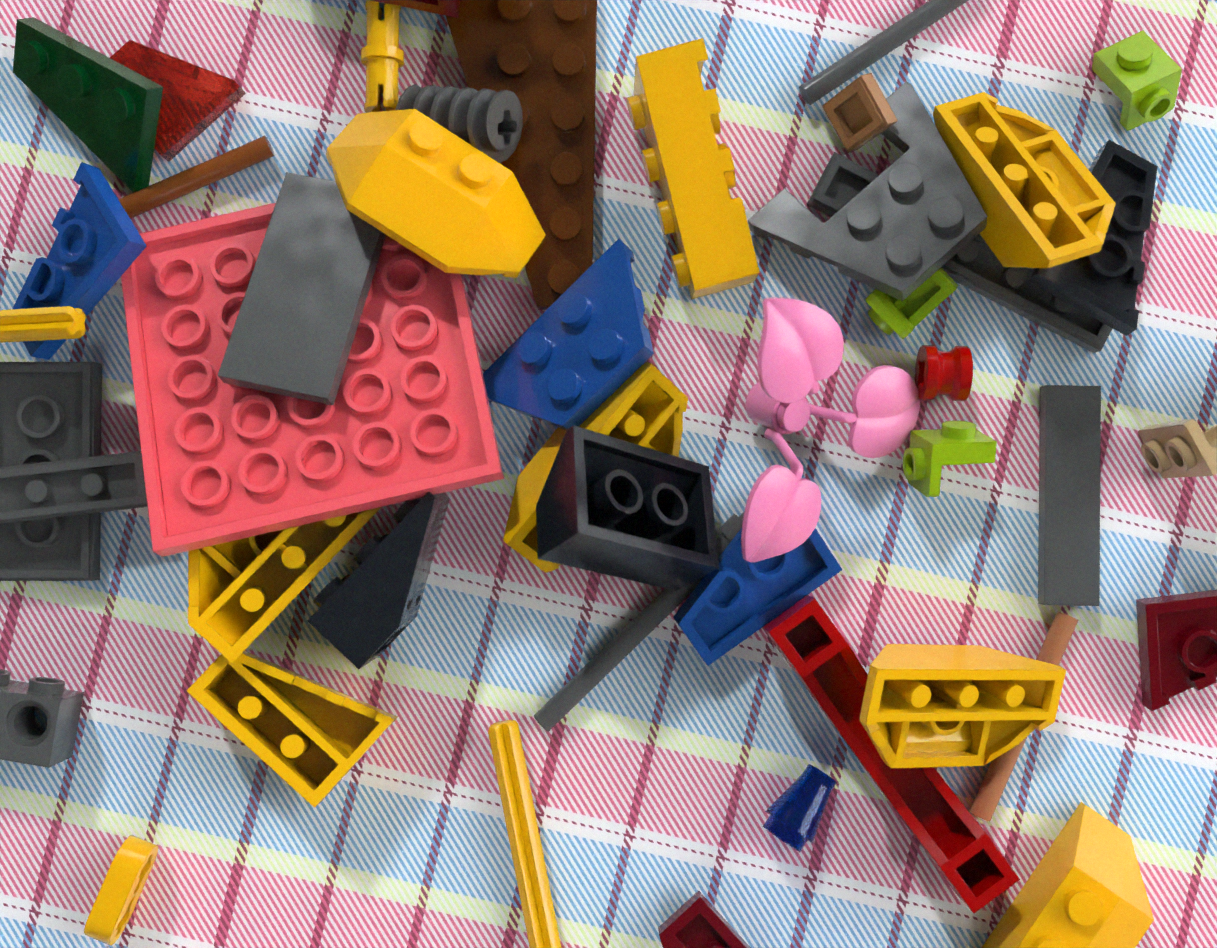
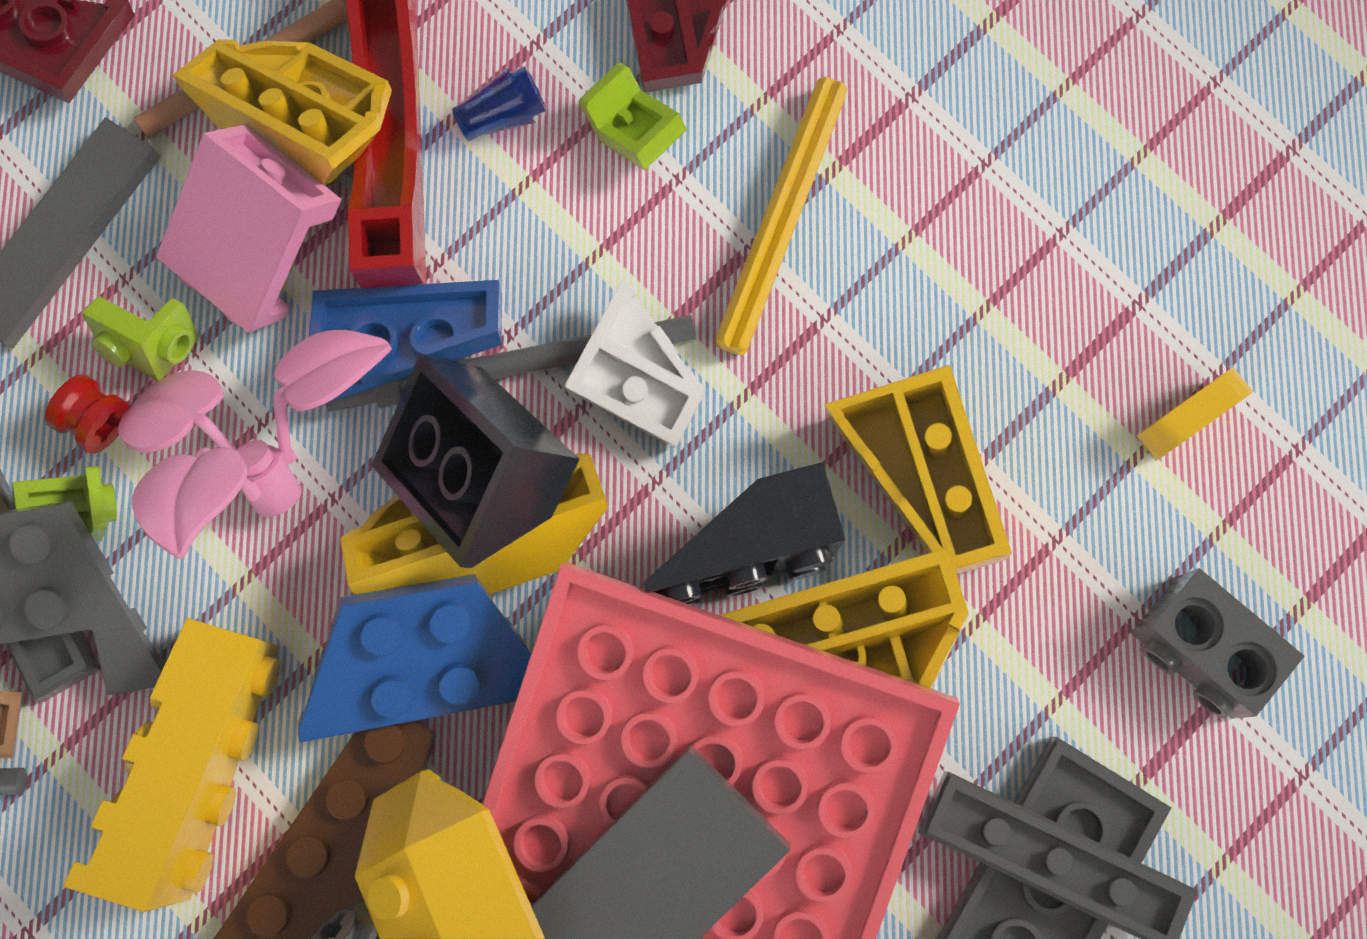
camera: 150 degrees left, 10 degrees down
none -> bright pink panel [156,124,342,333]
none -> white wing [564,280,706,448]
none -> lime bracket [579,62,687,171]

